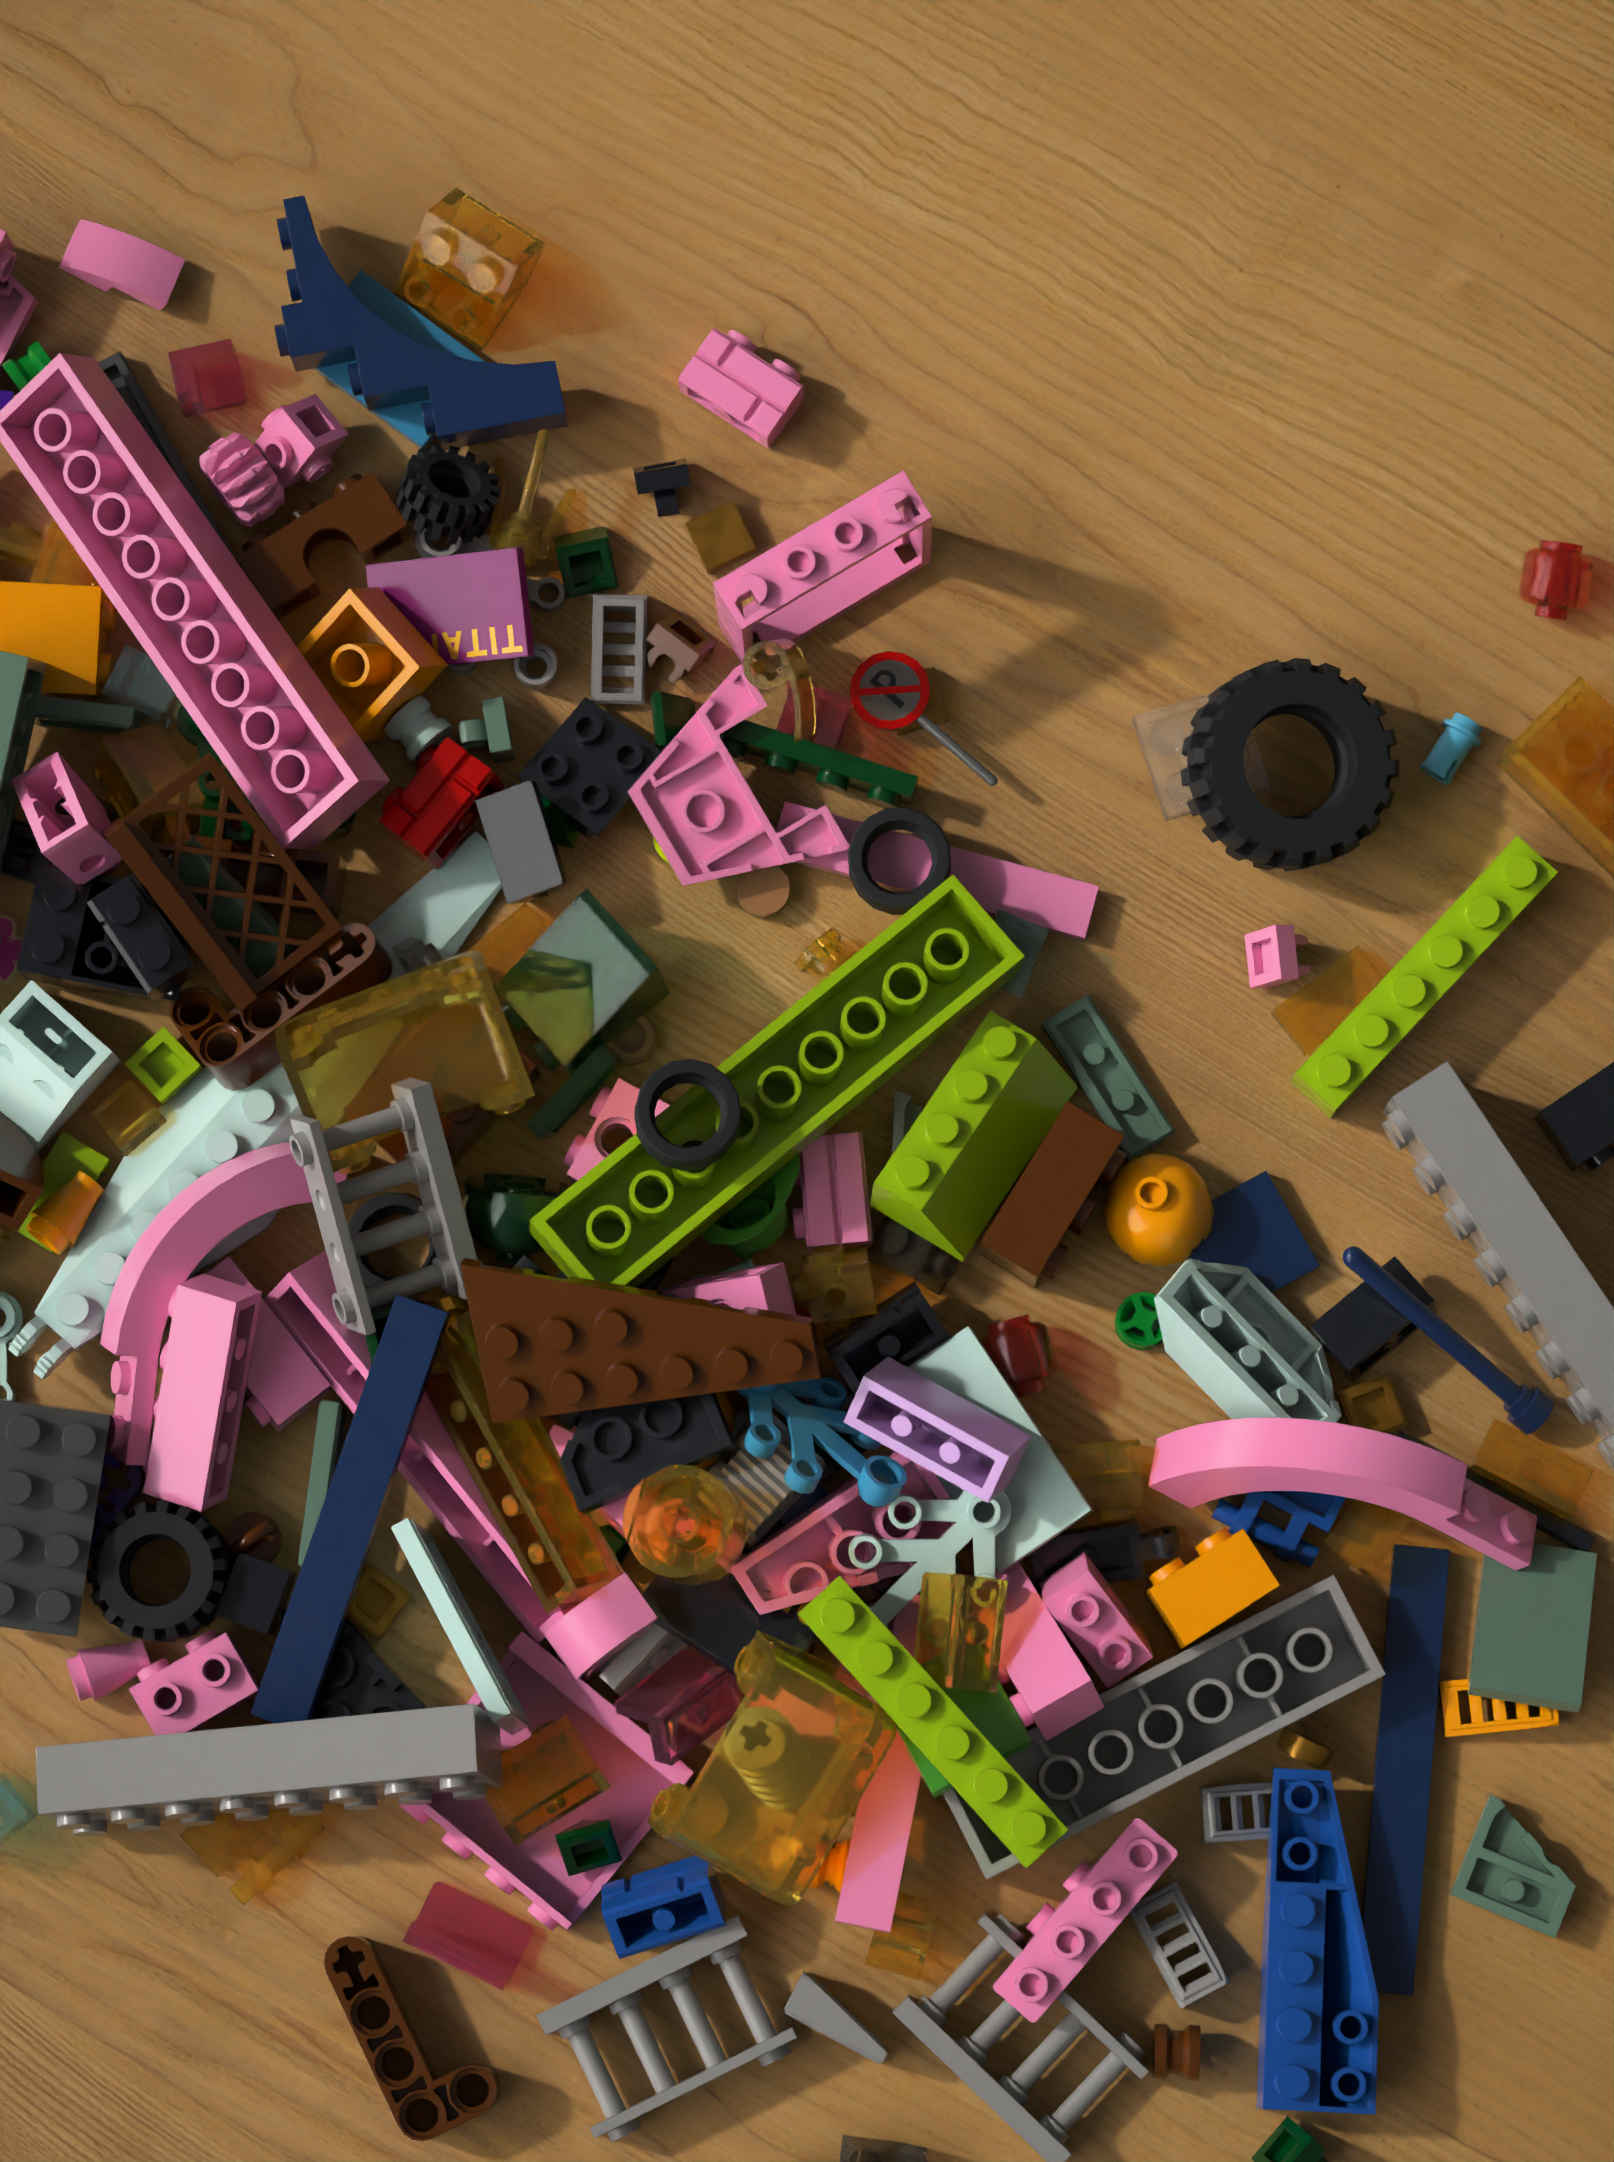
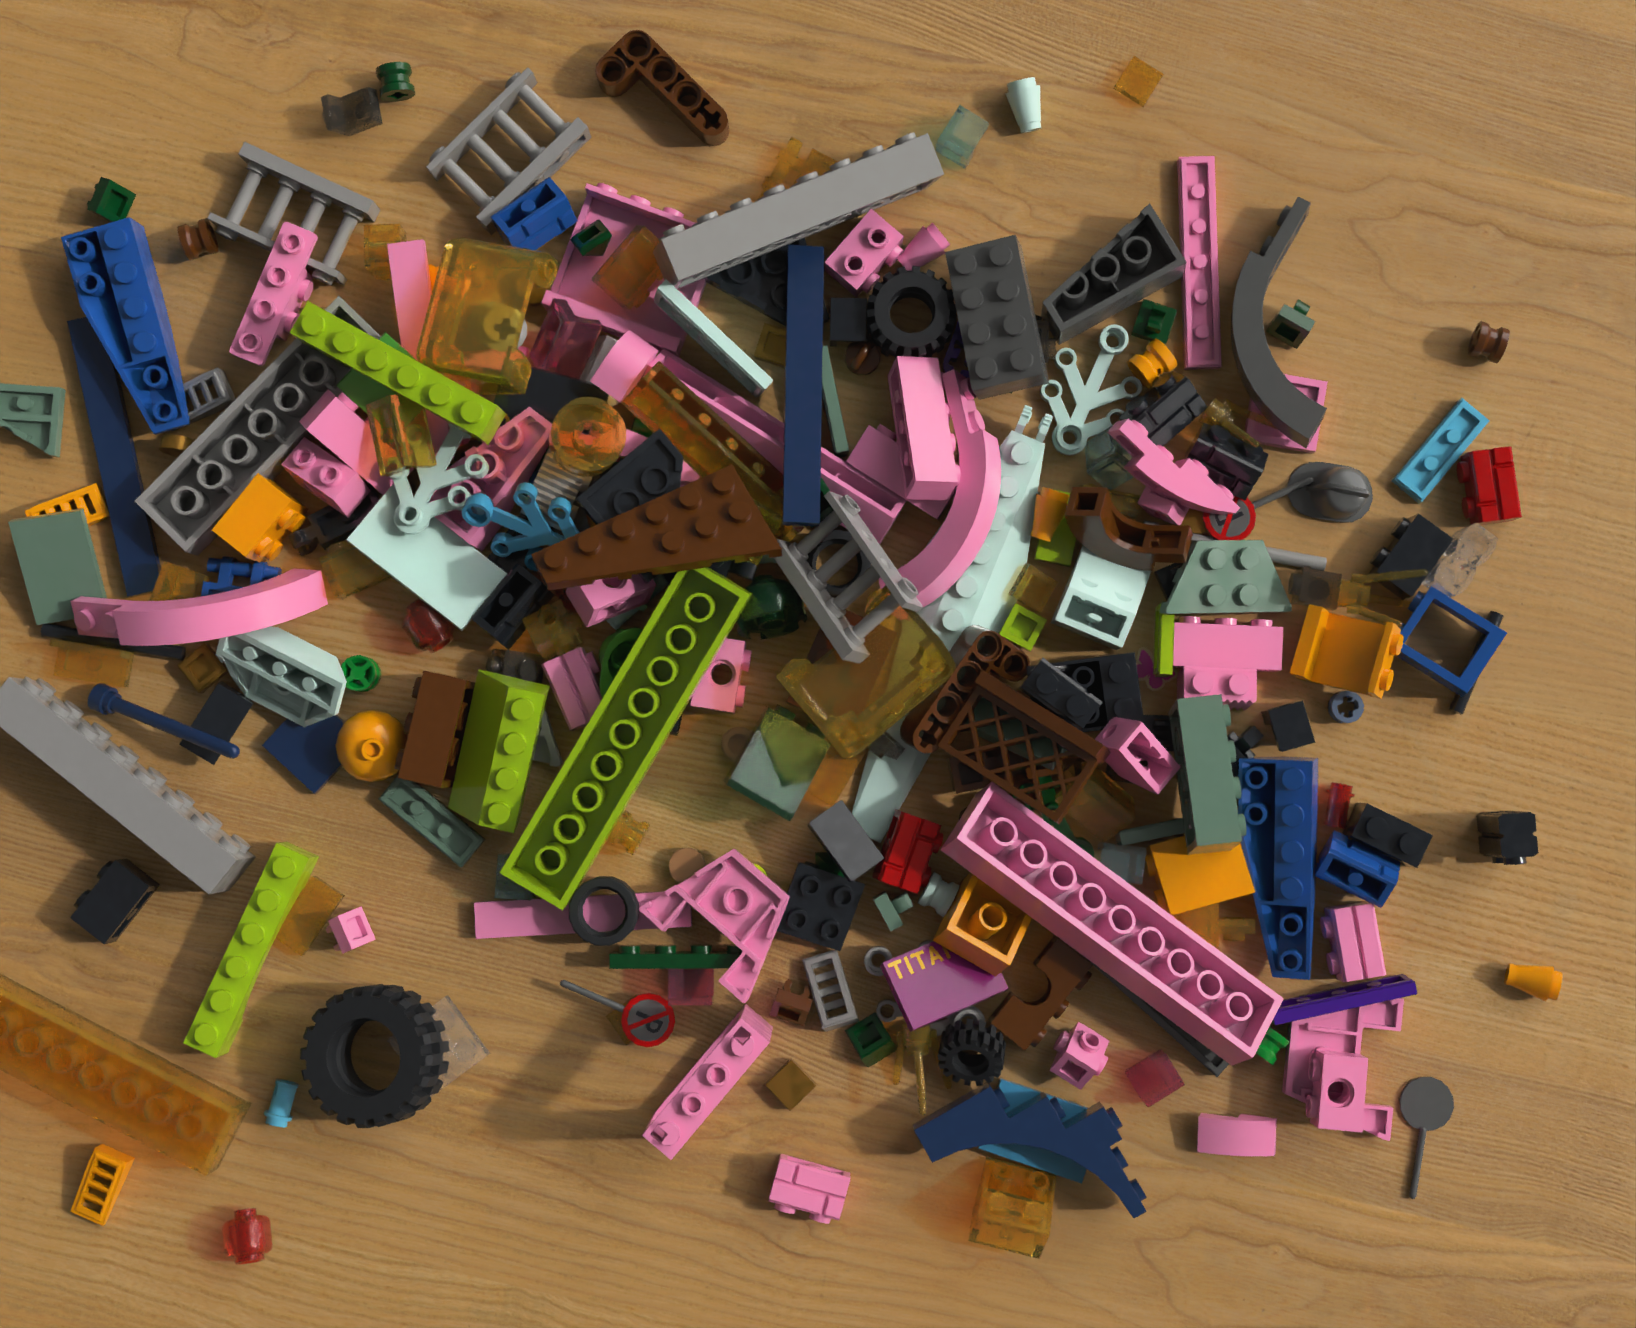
camera: 160 degrees right, 5 degrees up
bright pink gear [199,432,285,527] -> none
clear pink panel [403,1882,534,1991] -> none
clear green tile [526,1045,622,1138] -> none
black tile [633,458,691,517] -> none
black tyre [634,1059,741,1171] -> none
dark green slope [650,691,695,751] -> none
clear yellow panel [742,638,816,742] -> none
light grey slope [783,1971,888,2064] -> none
lavender brick [843,1357,1032,1503] -> none
light grey slope [1129,1882,1230,2008] -> none

